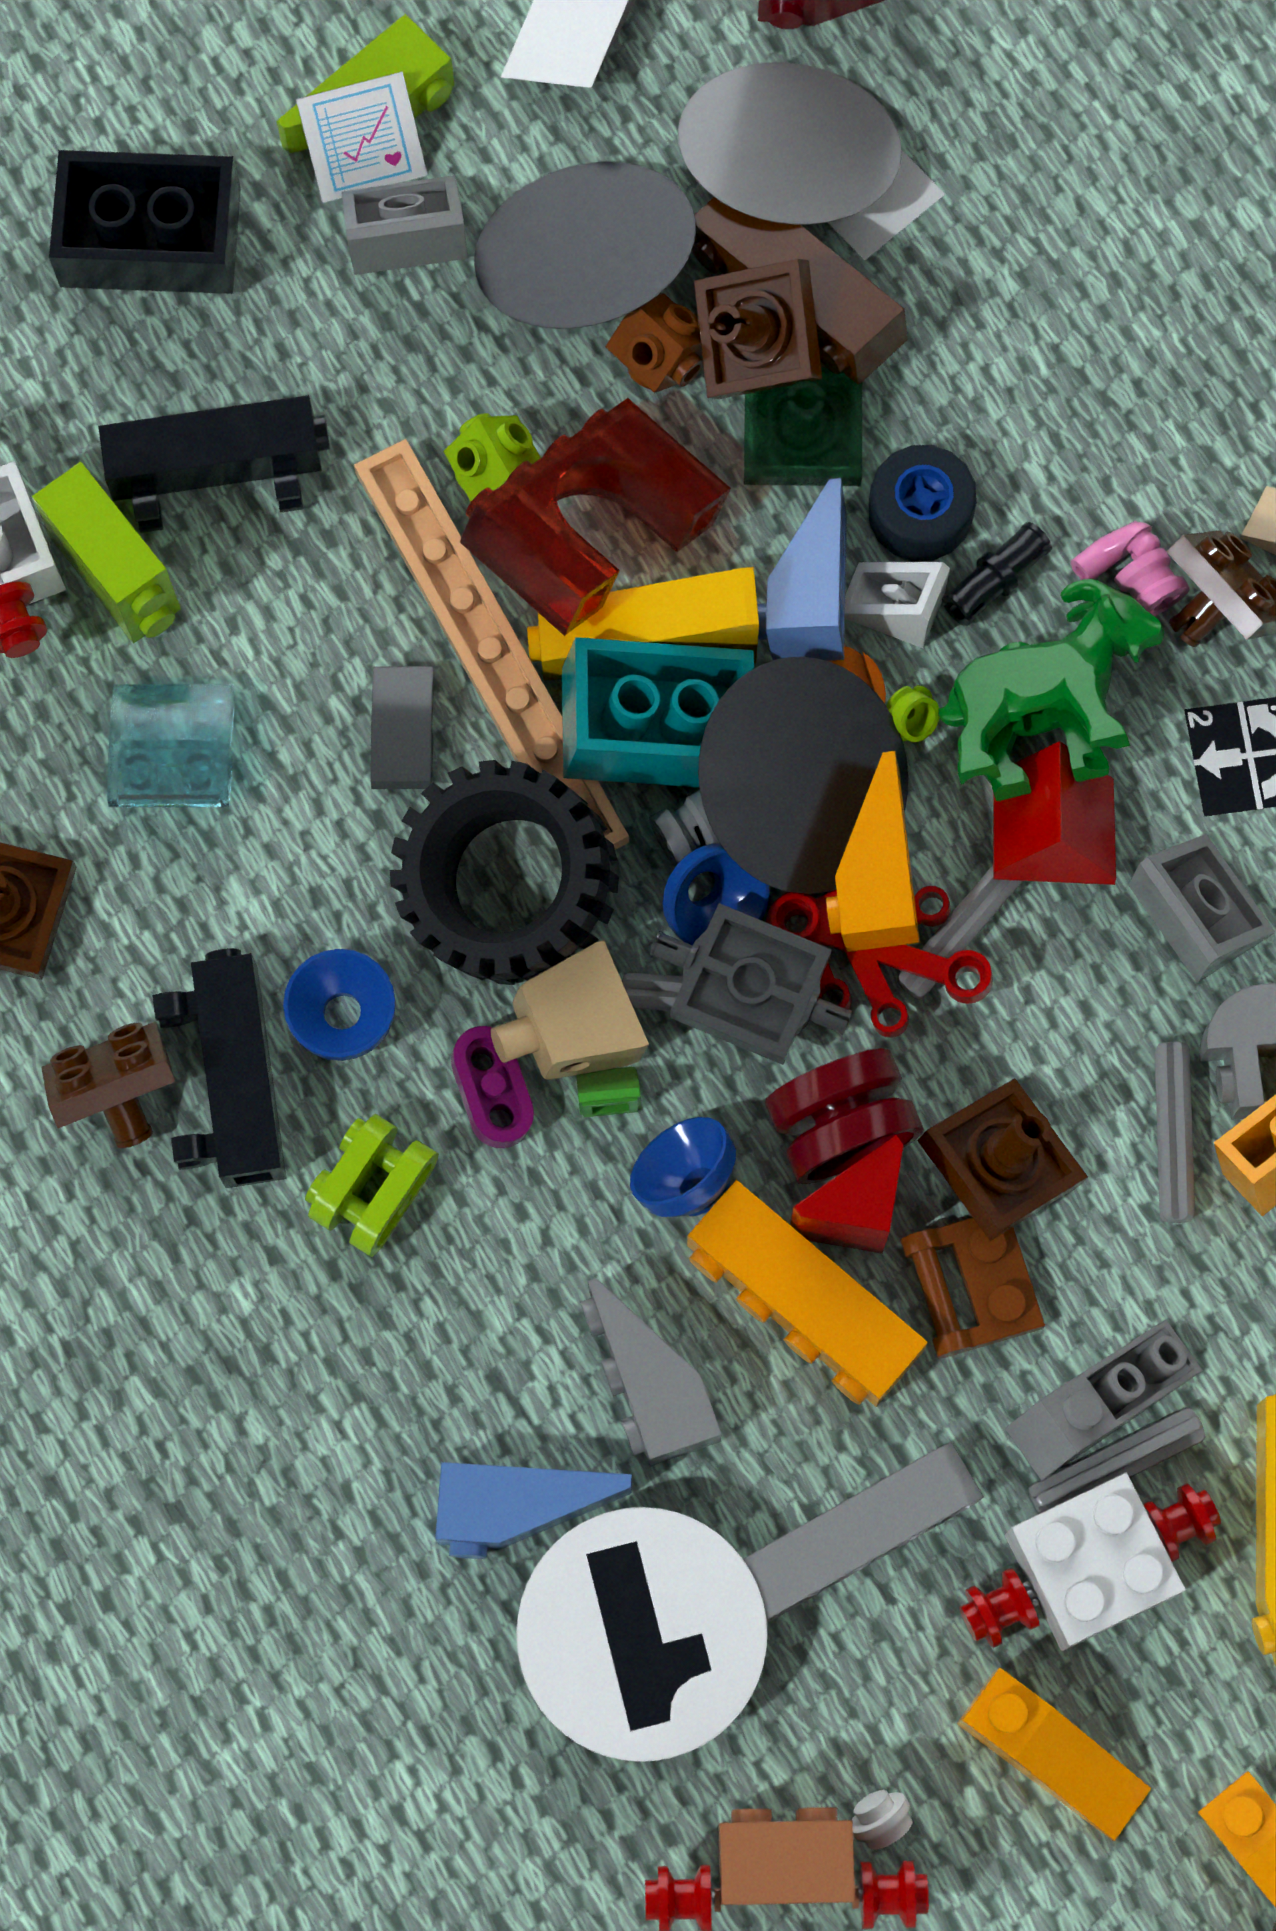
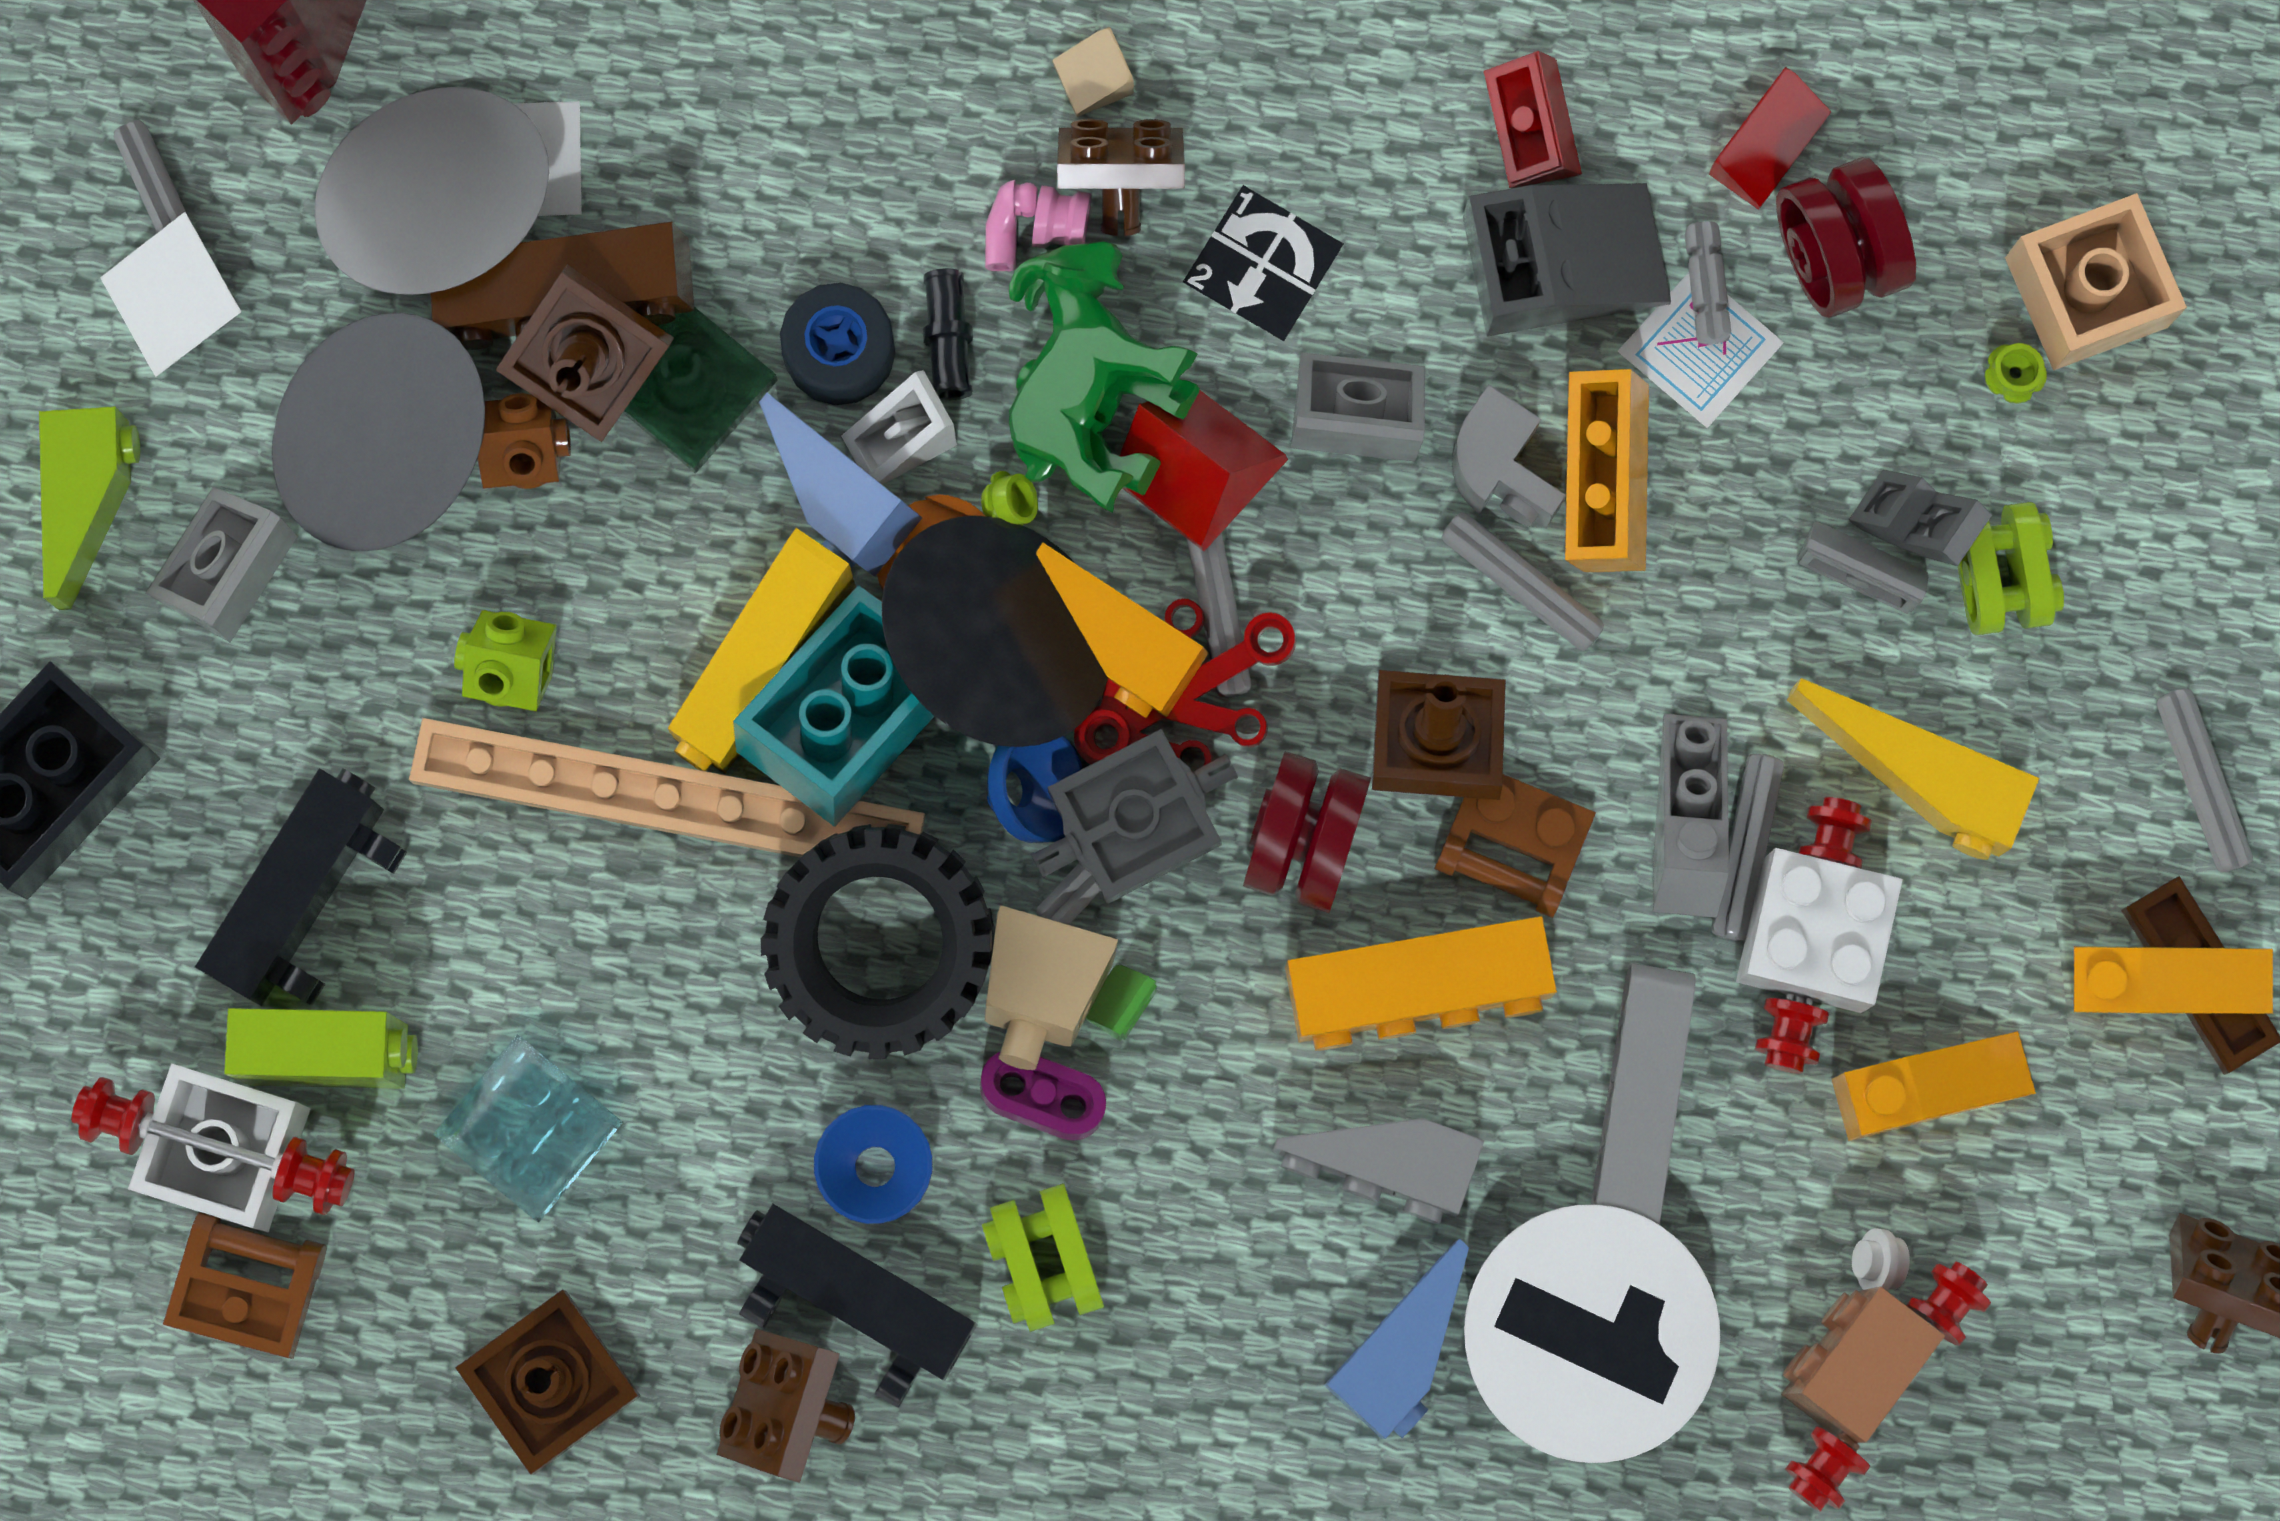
camera: 55 degrees left, 5 degrees up
white sticker [296,71,428,203] -> none
dark grey slope [371,666,434,789] -> none
clear red arch [460,398,731,636] -> none
blue piece [630,1117,736,1217] -> none
light grey wheel [649,790,720,868] -> none
red slope [790,1135,904,1254] -> none

